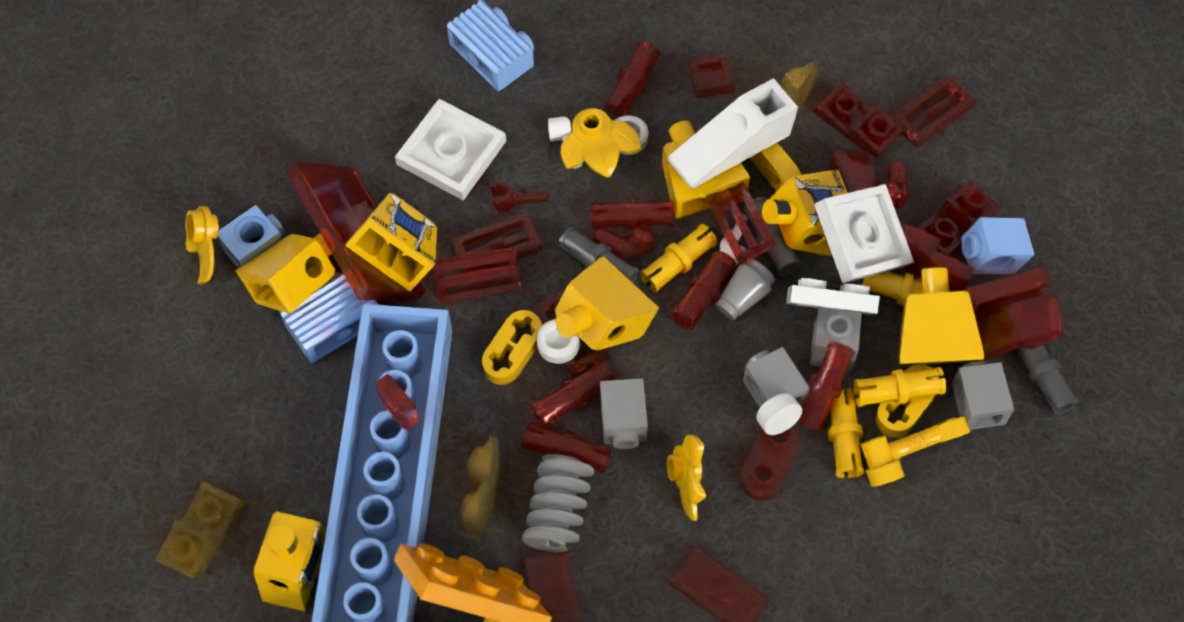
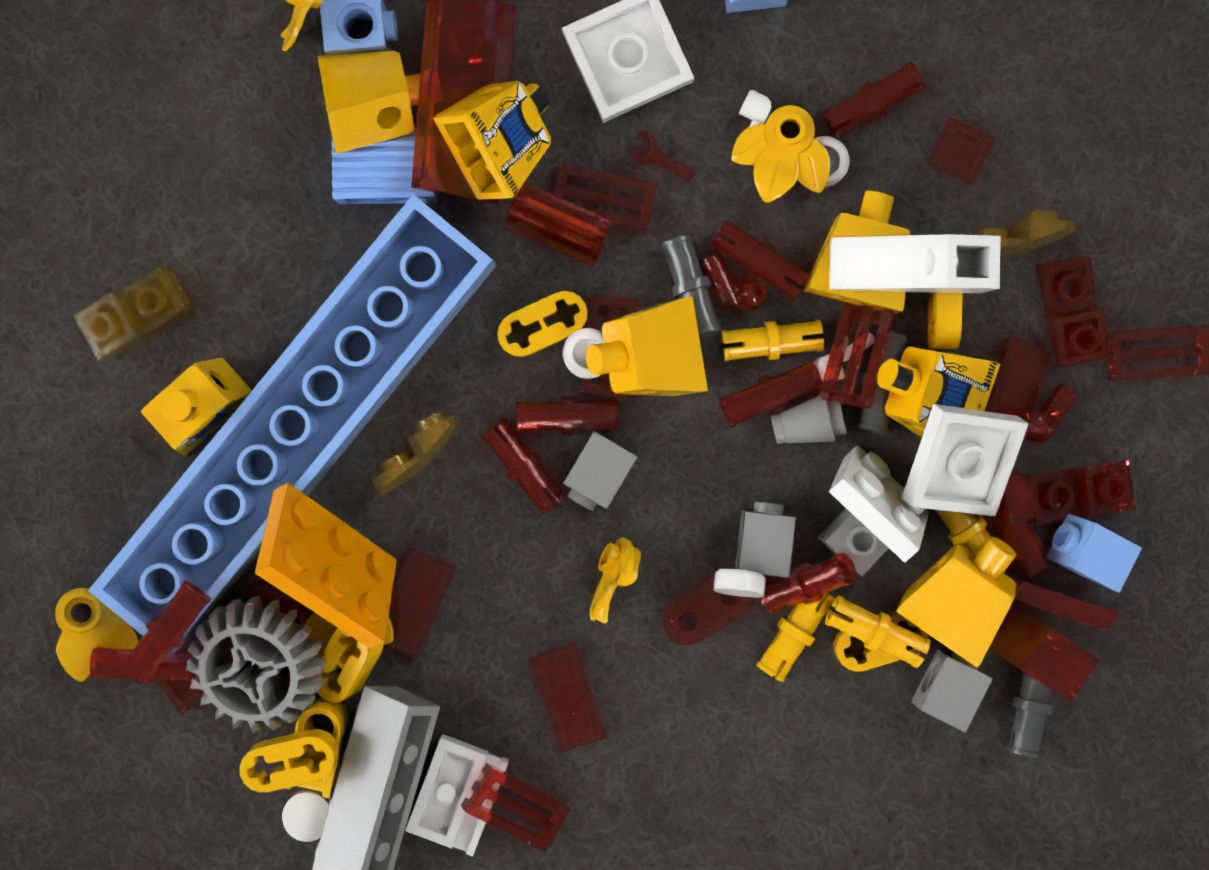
camera: 35 degrees right, 25 degrees up
clear red tile [375,373,420,431] -> none
light grey piece [522,454,594,554] -> none
yellow brick [861,416,970,487] -> none

